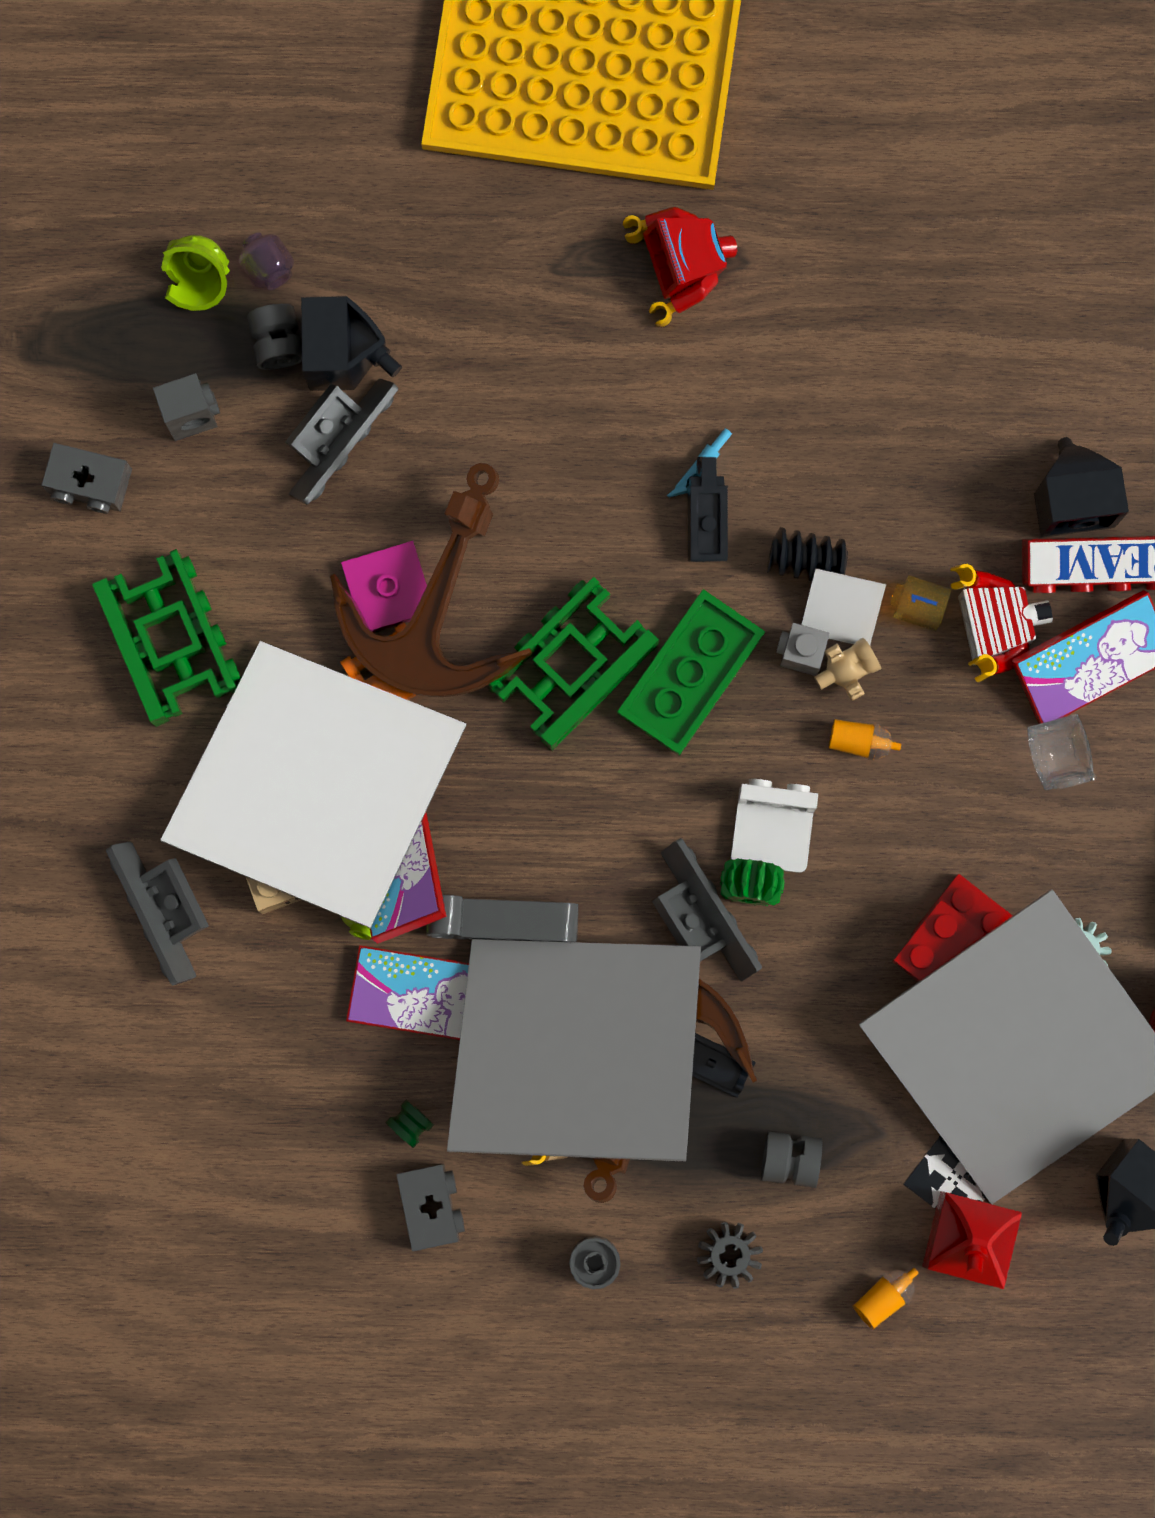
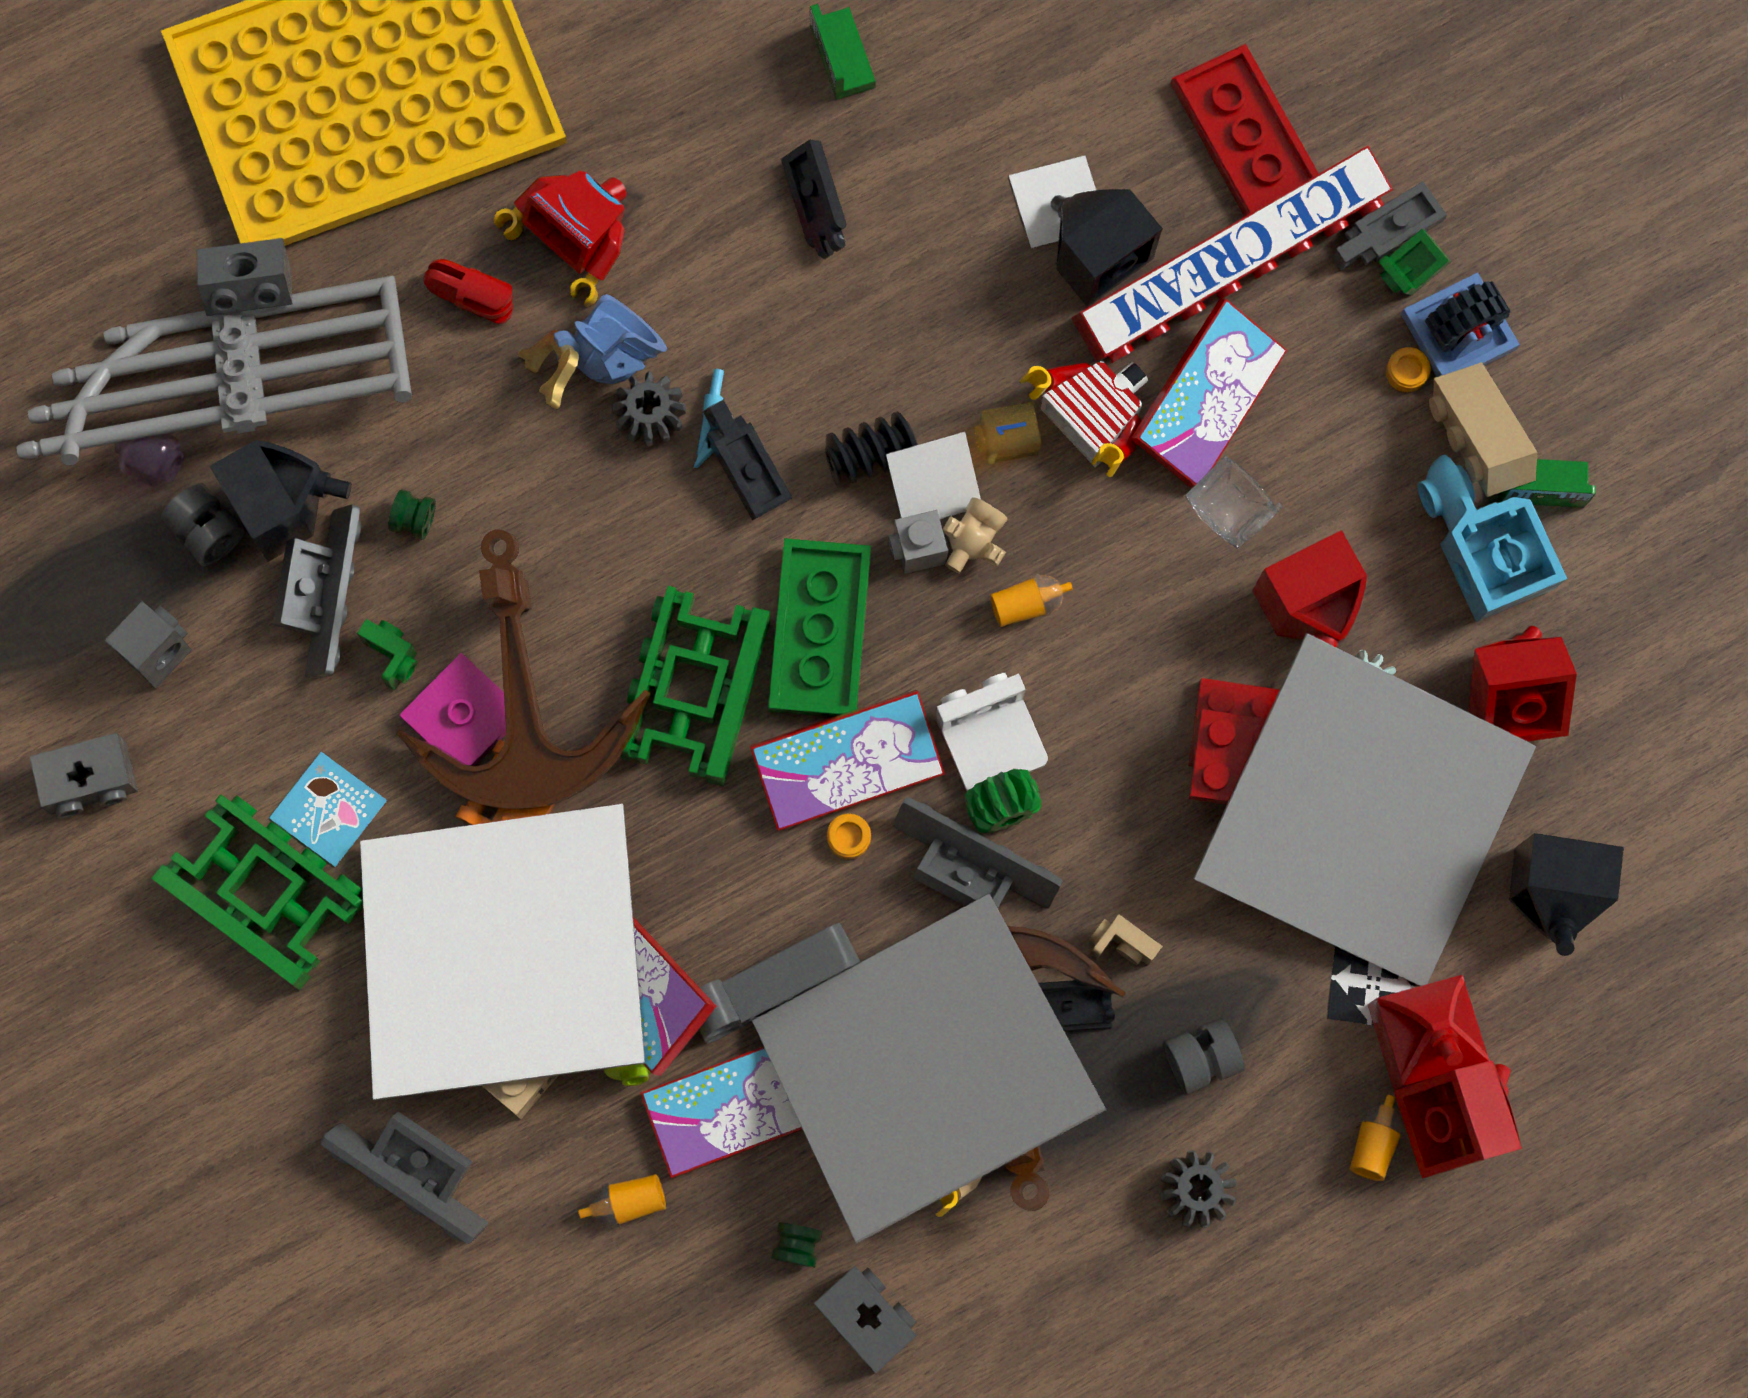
camera: 35 degrees left, 5 degrees down
lime helmet [161,235,230,311] -> none
dark grey wheel [570,1236,621,1289] -> none
none -> light grey piece [16,276,412,465]
none -> dark grey brick [197,238,293,316]
none -> medium azure sticker [269,752,387,867]
none -> green bracket [357,619,418,690]
none -> dark green wheel [388,489,436,540]
none -> red arm [423,259,513,324]
none -> medium blue helmet [518,294,667,409]
none -> light orange piece [579,1174,666,1229]
none -> dark grey gear [612,371,686,447]
none -> tile [749,690,945,831]
none -> black hinge [781,139,847,259]
none -> green panel [810,4,876,100]
none -> light orange tile [827,814,871,860]
none -> white sticker [1009,156,1096,248]
none -> tan bracket [1089,915,1162,965]
none -> red piece [1252,530,1367,648]
none -> red piece [1394,1060,1522,1179]

